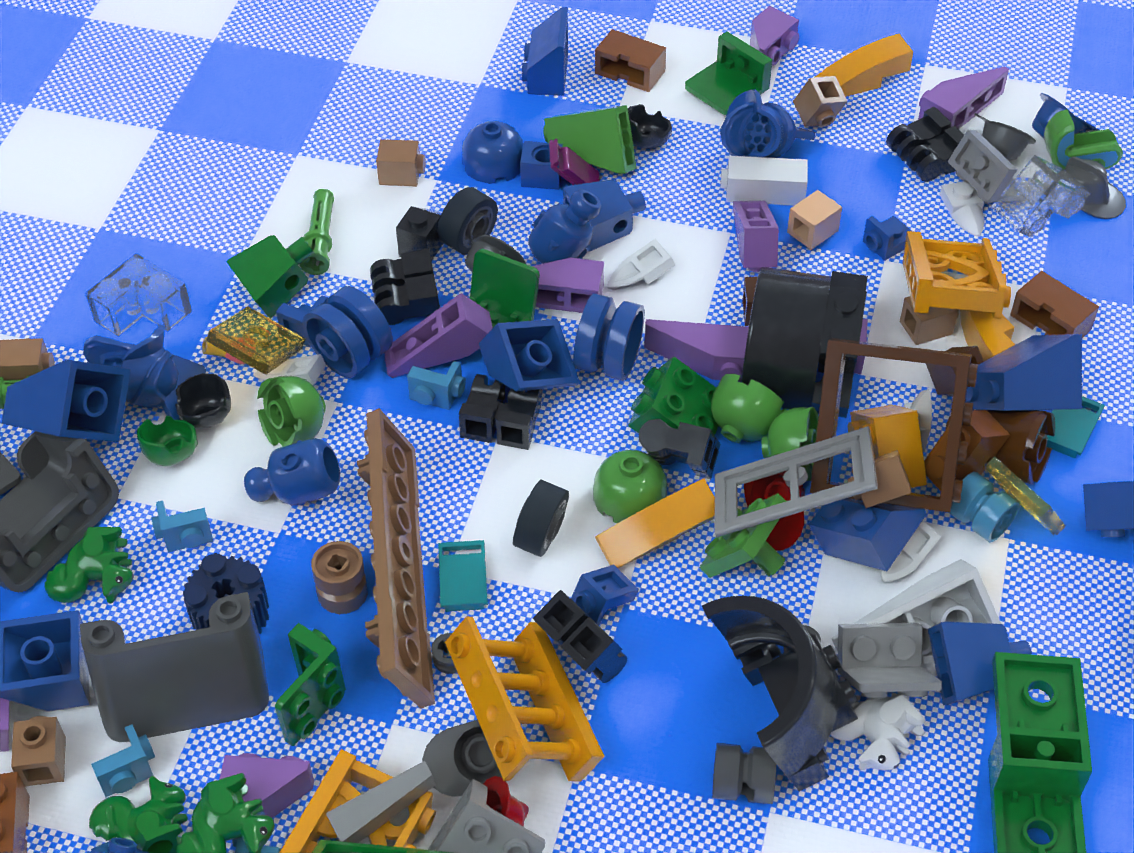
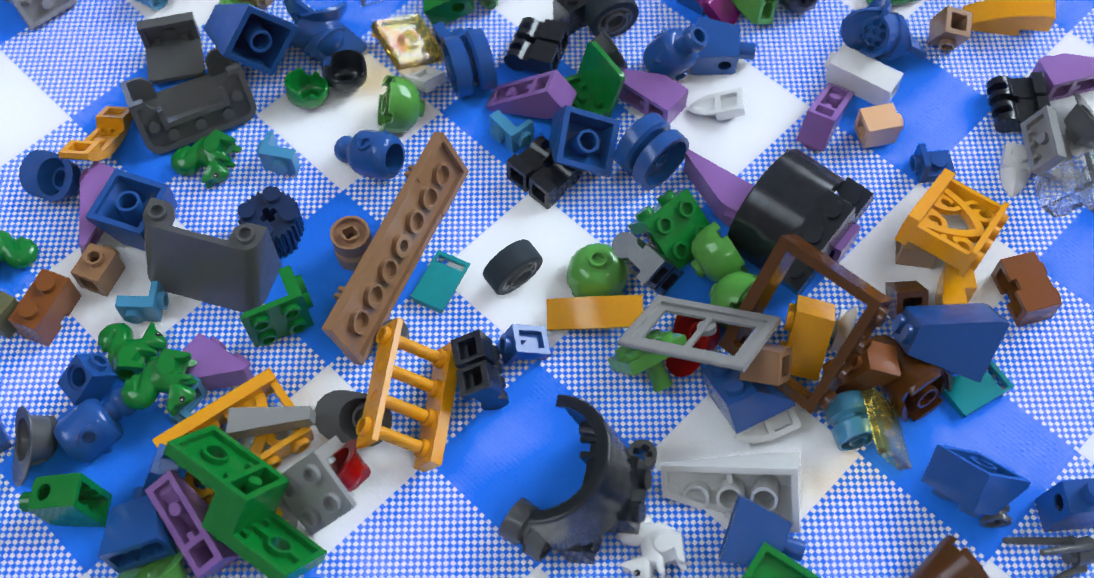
camera: 30 degrees right, 10 degrees up
light grey bracket [837,623,942,698] -> none

